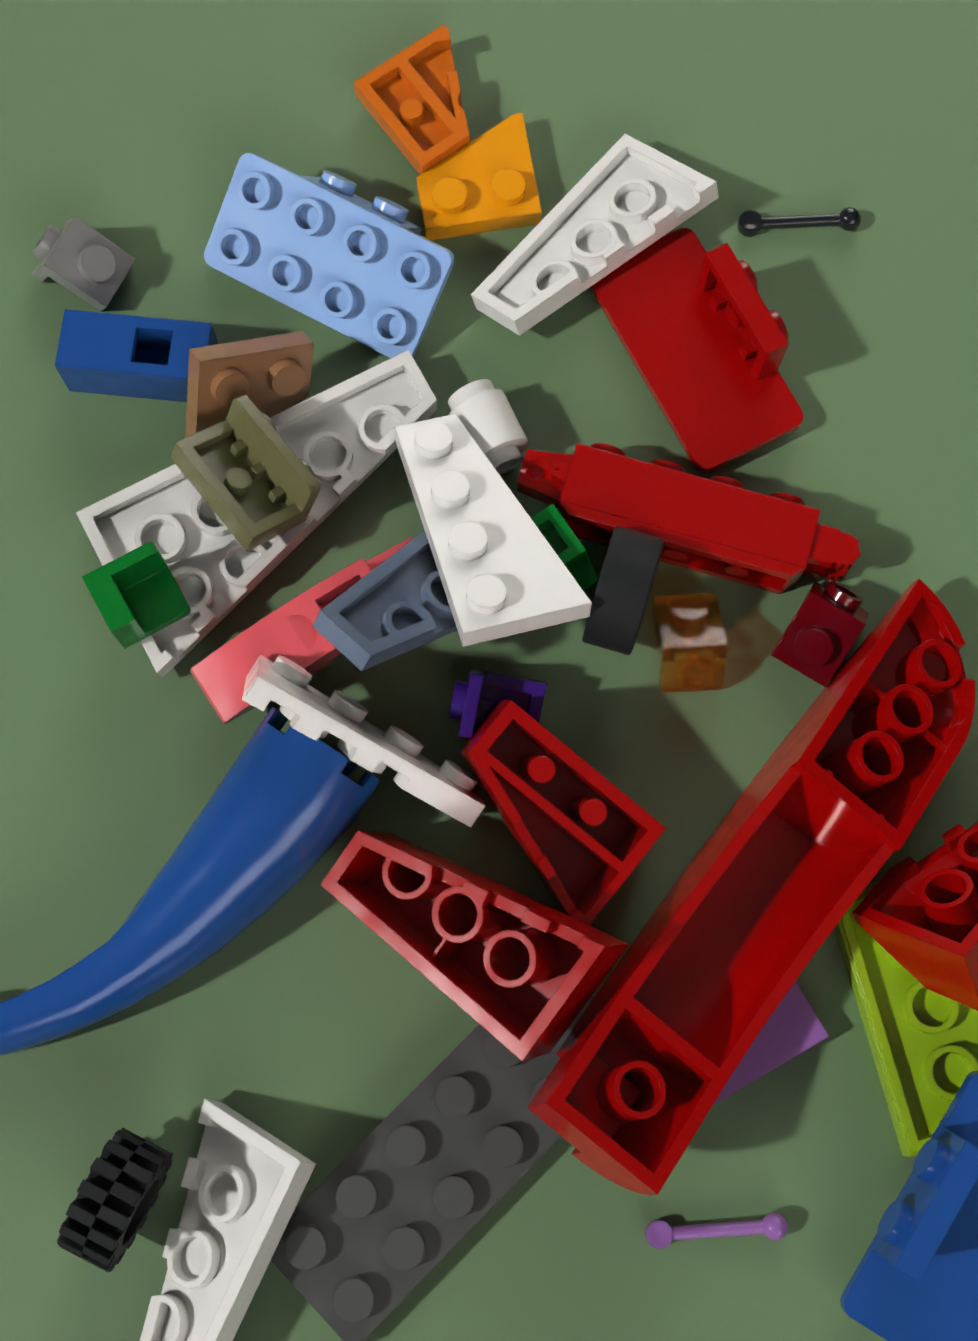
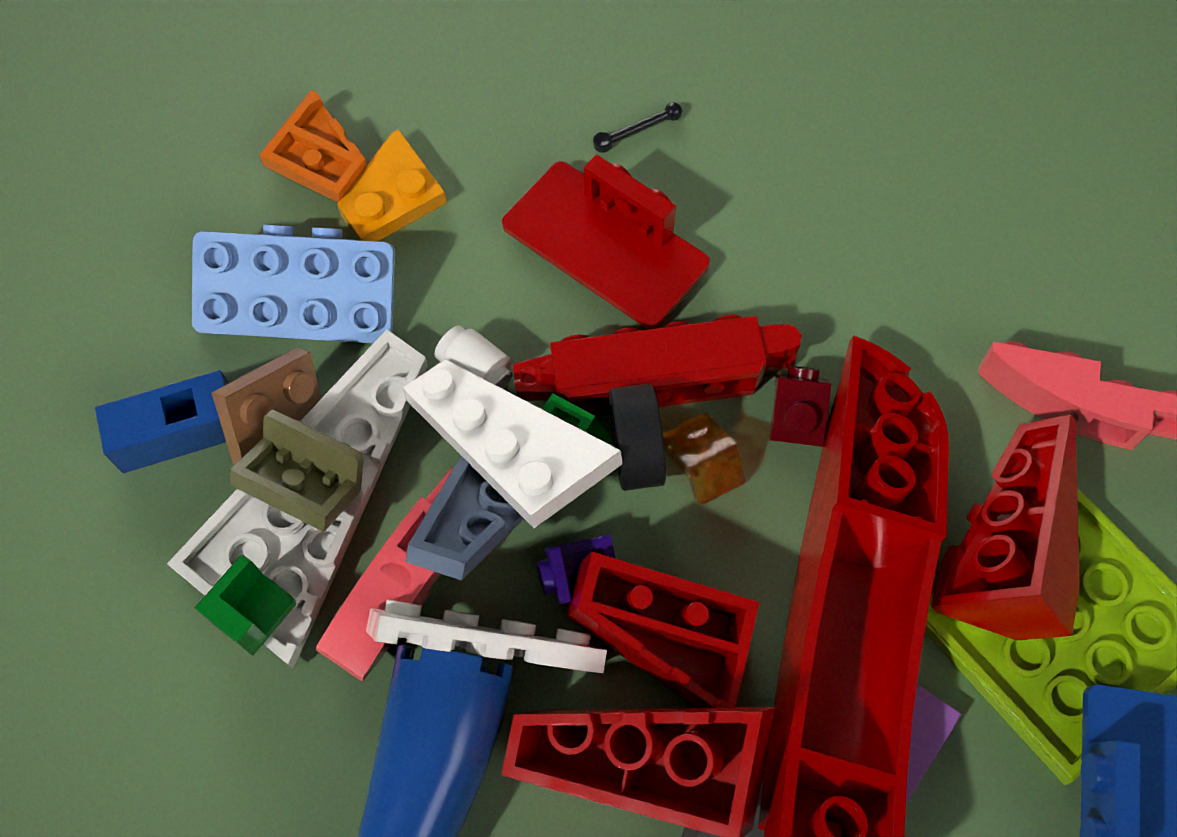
camera: 20 degrees left, 10 degrees down
light grey bracket [31,215,136,312] -> none
white wing [471,134,719,336] -> none

